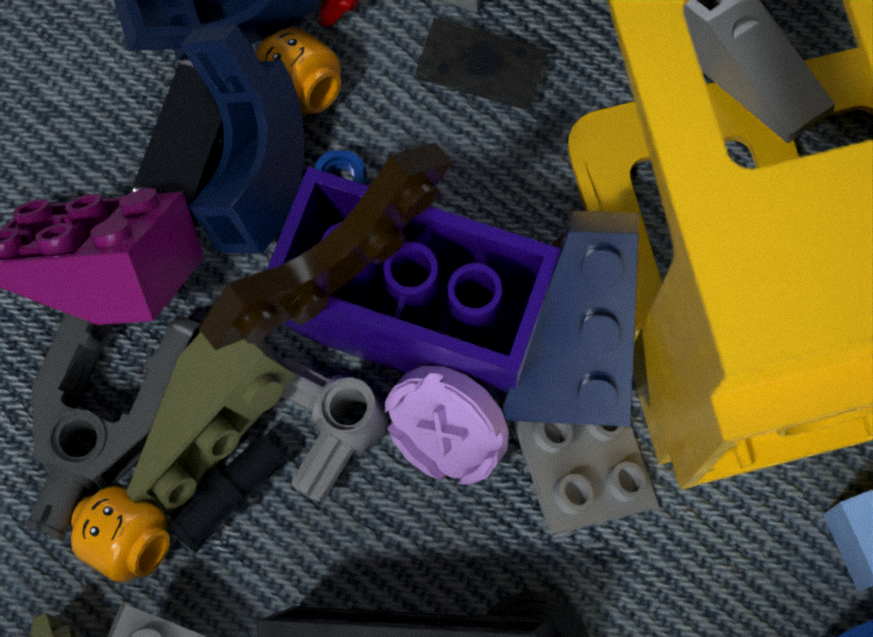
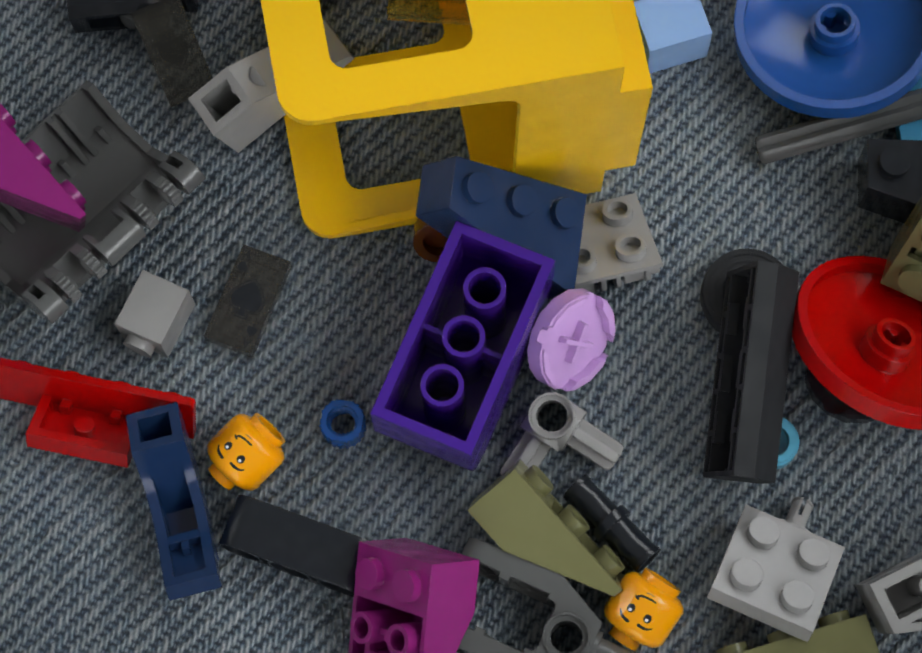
camera: 85 degrees left, 0 degrees up
dark blue arch [180,24,304,254] -> none
dark brown plate [199,142,453,350] -> none

